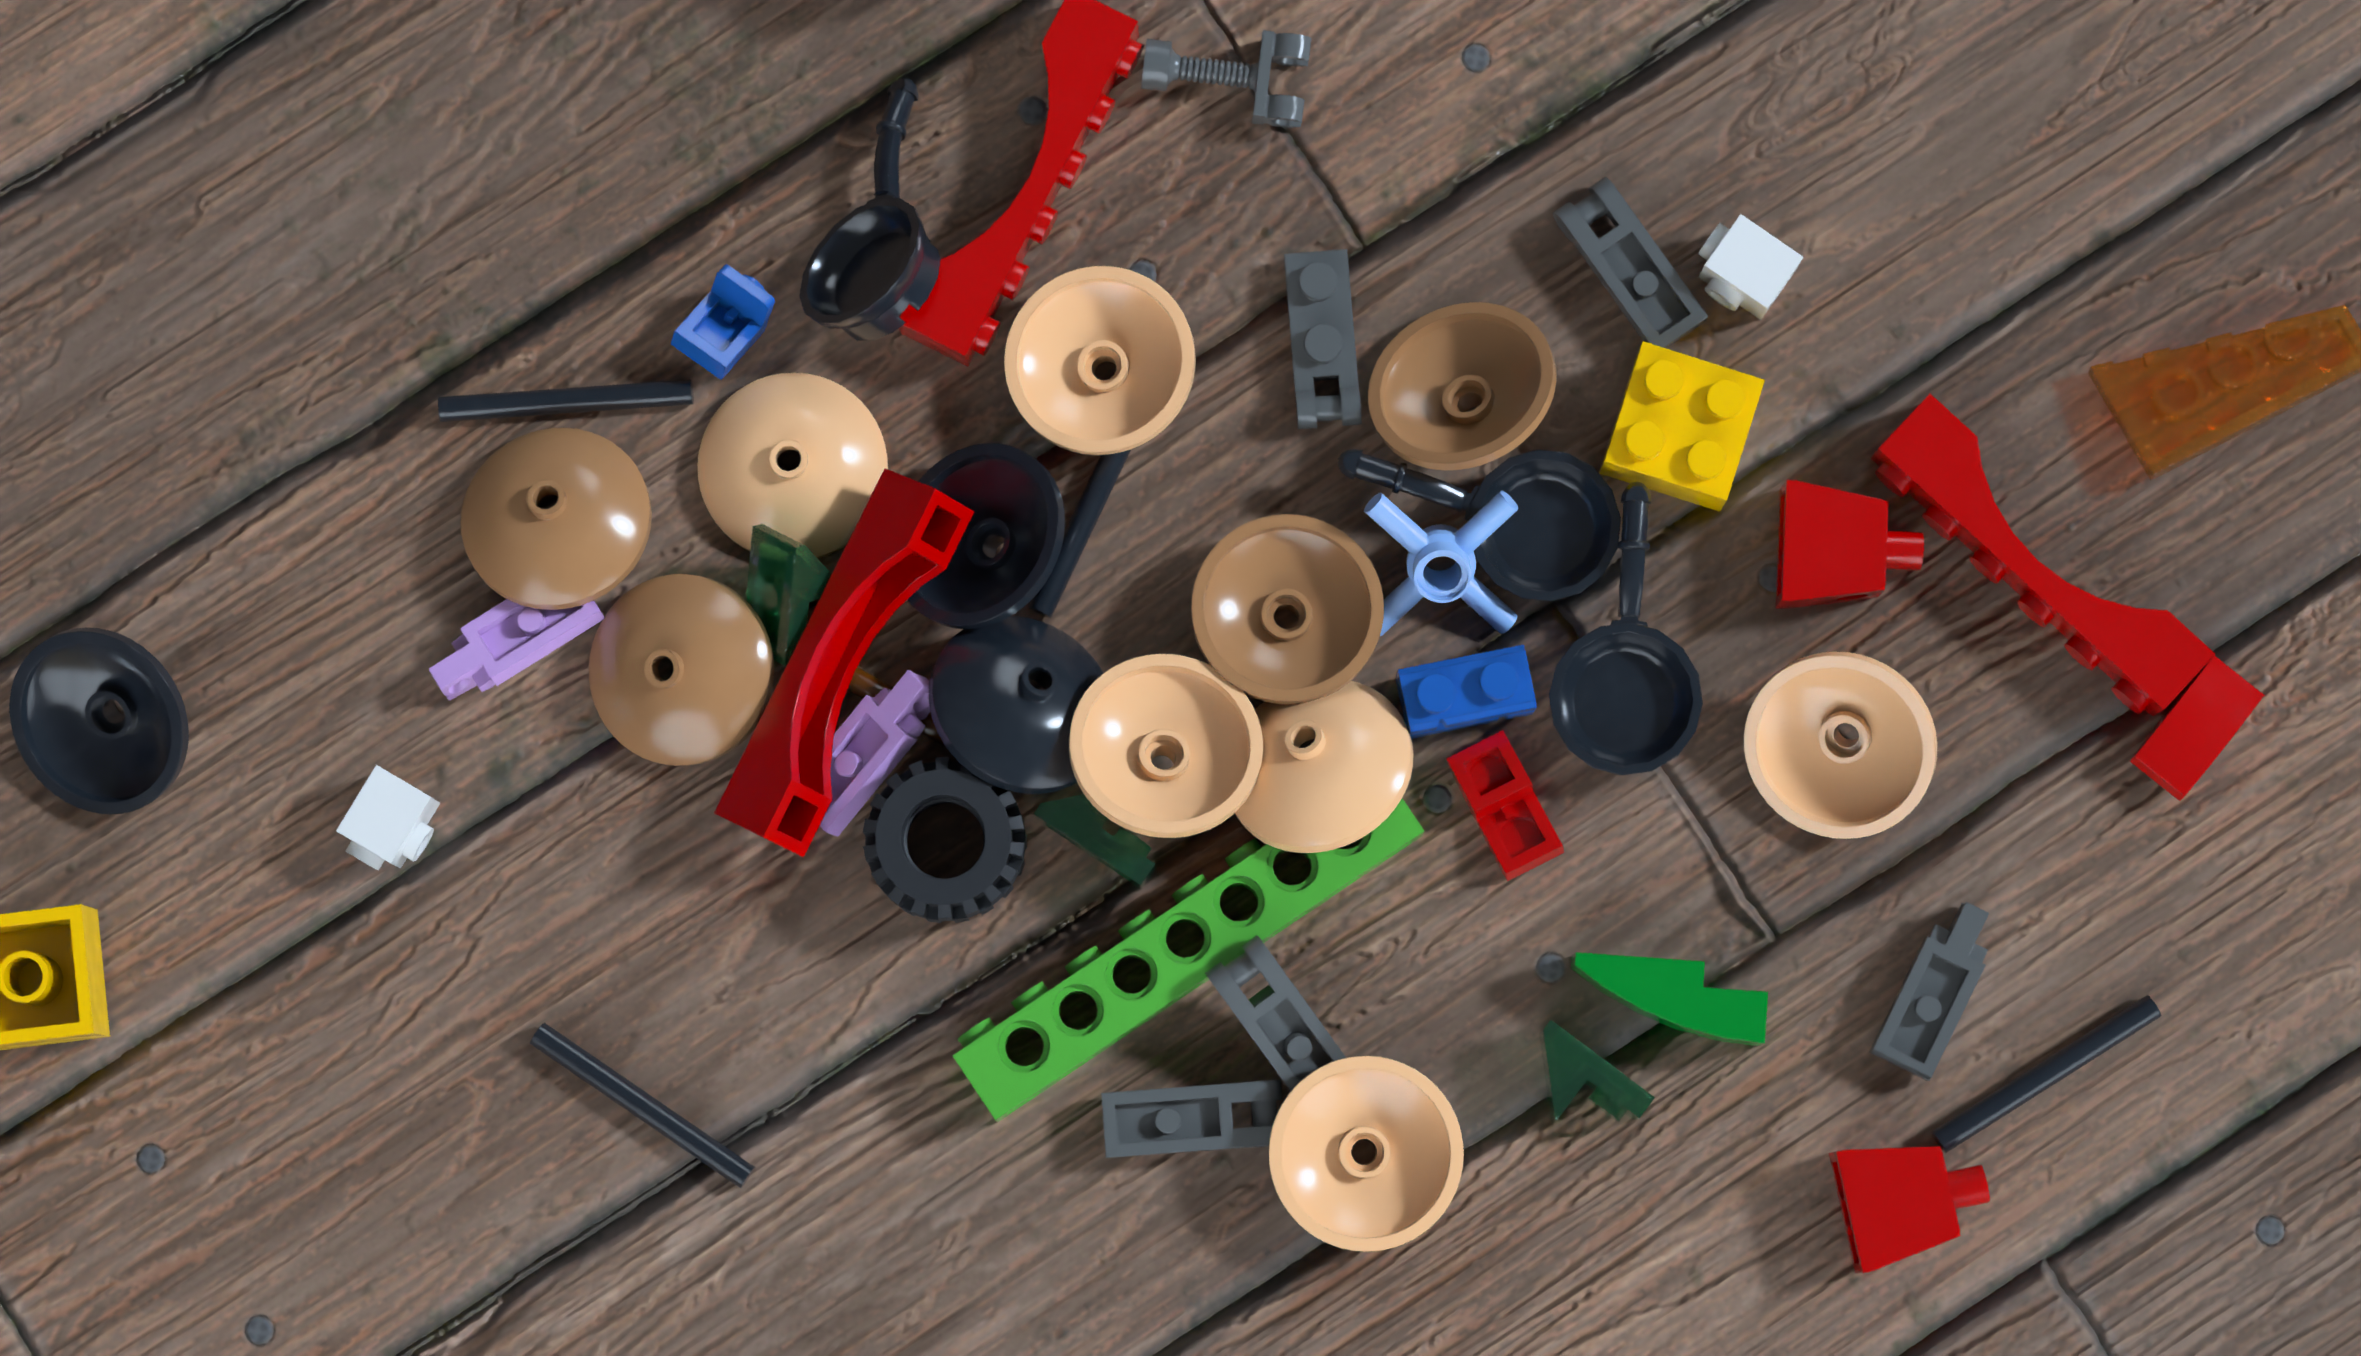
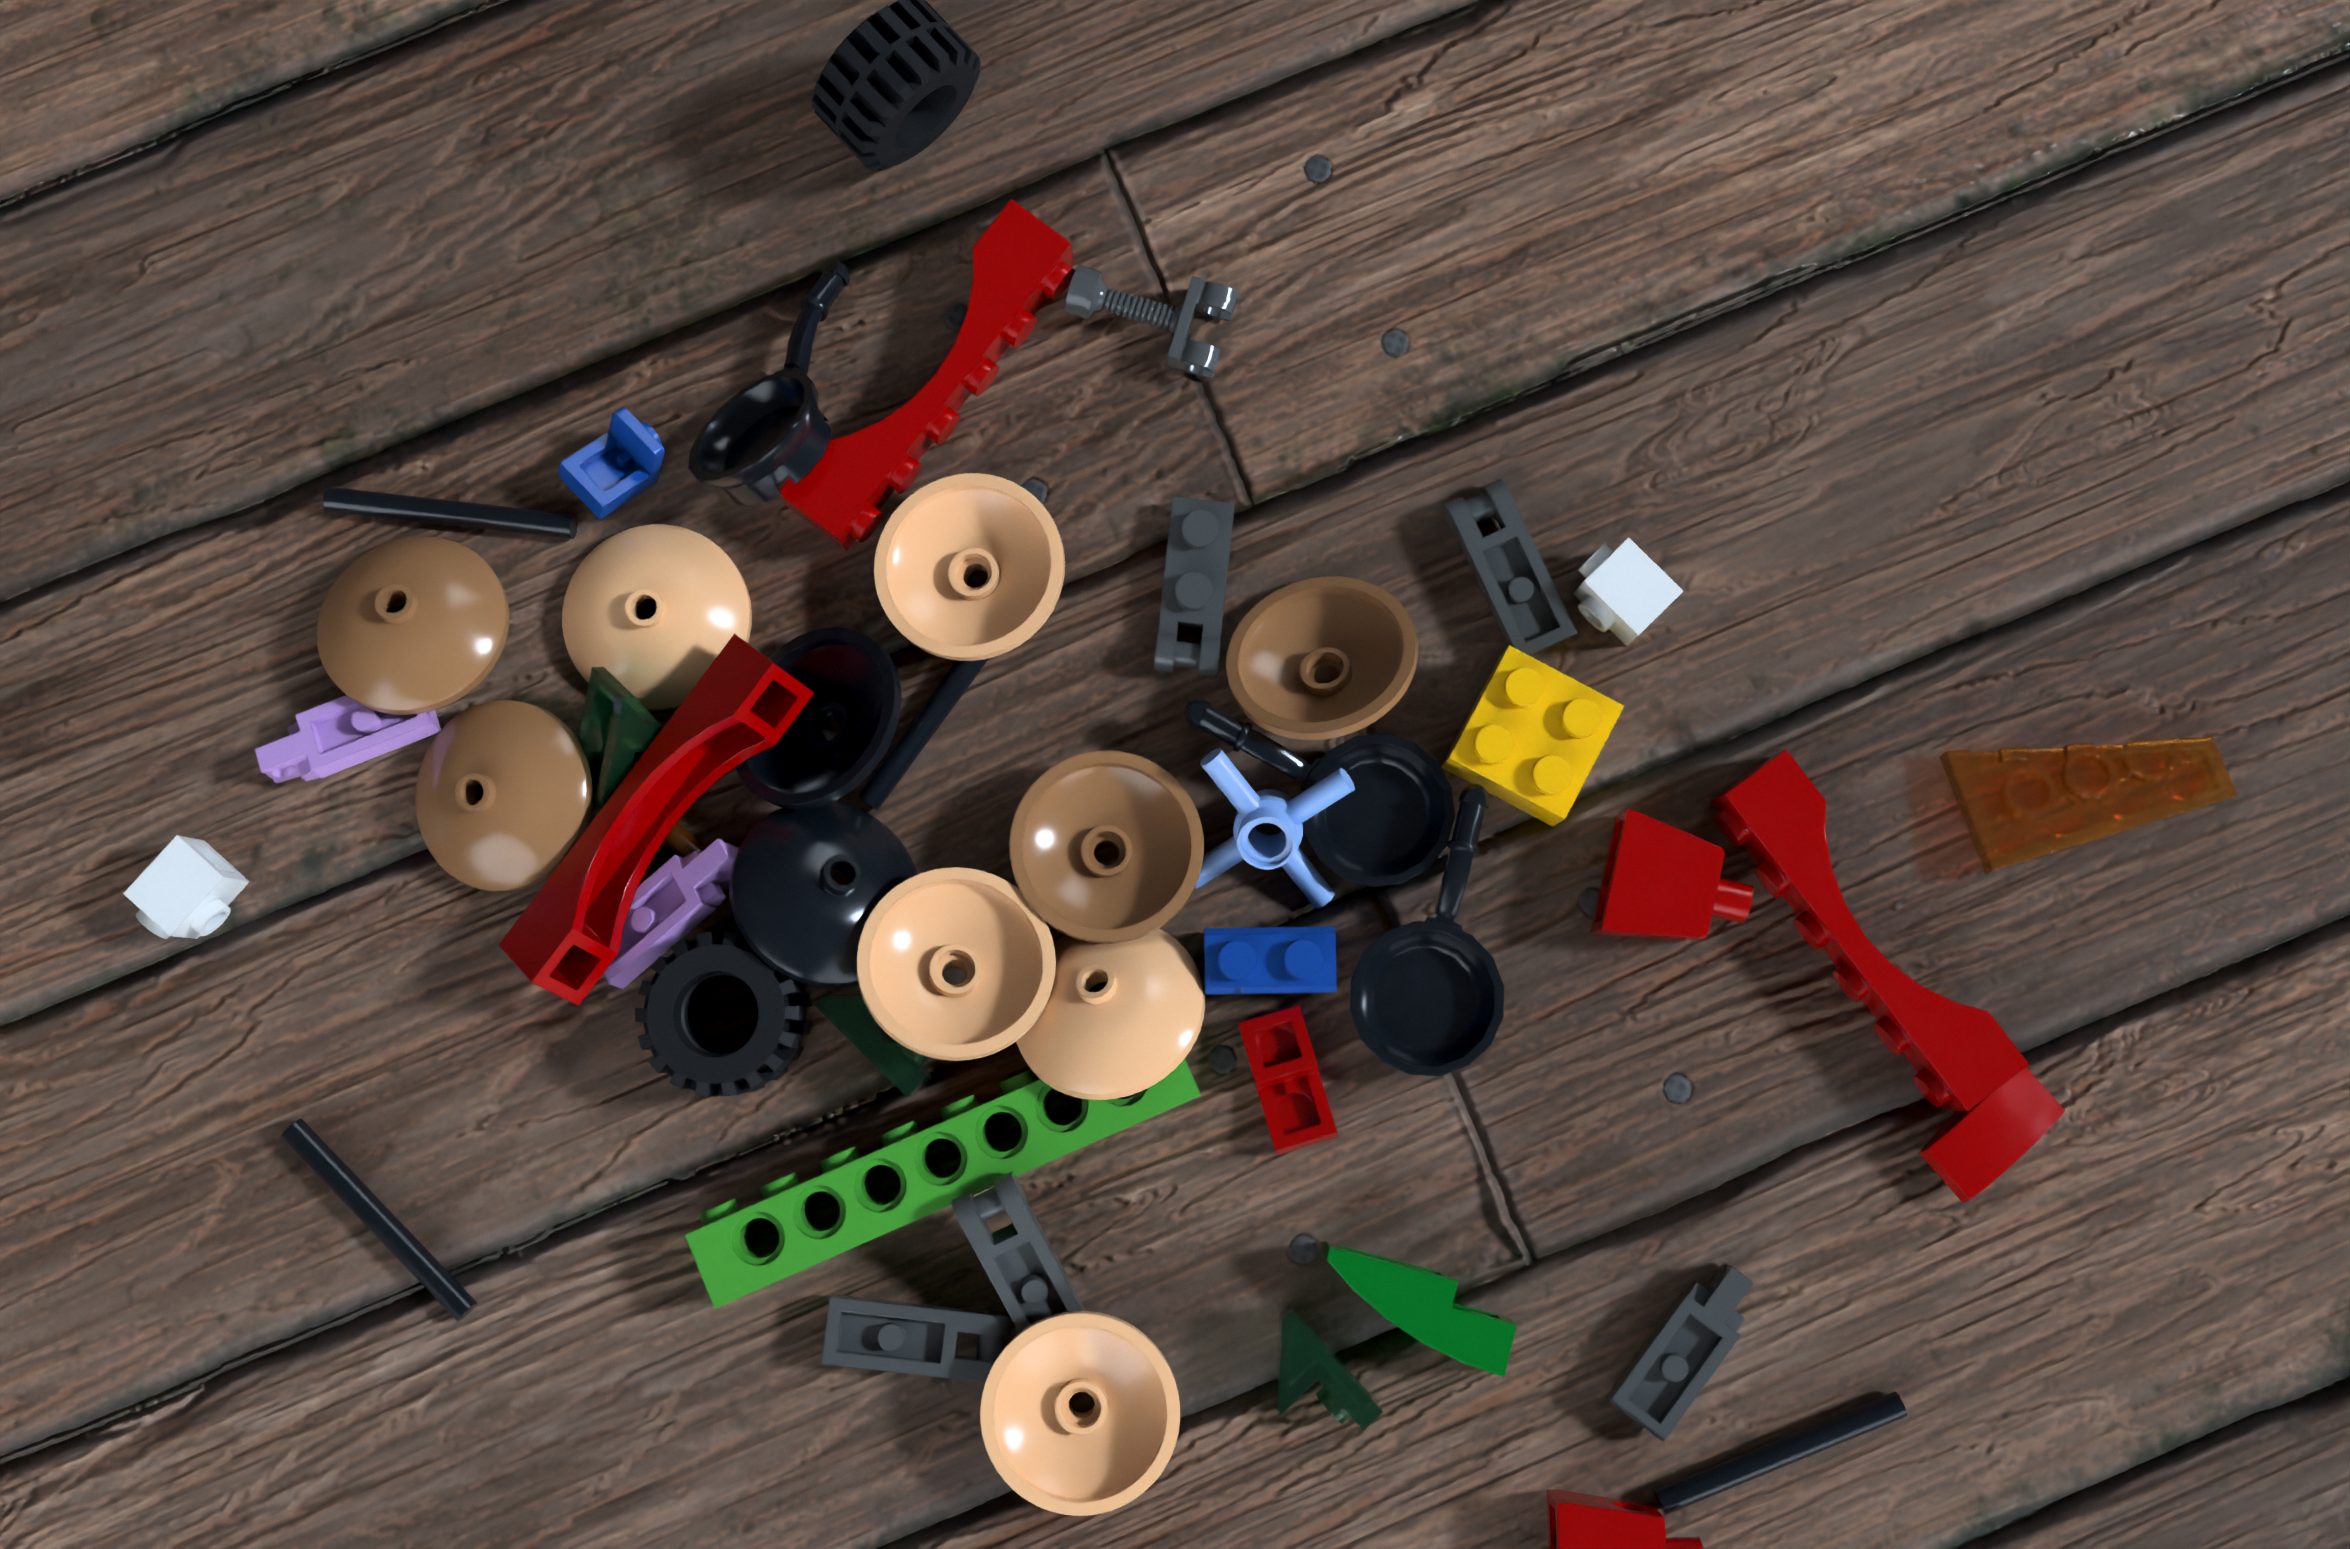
camera: 10 degrees right, 0 degrees up
light nougat dish [1744,652,1937,839] -> none

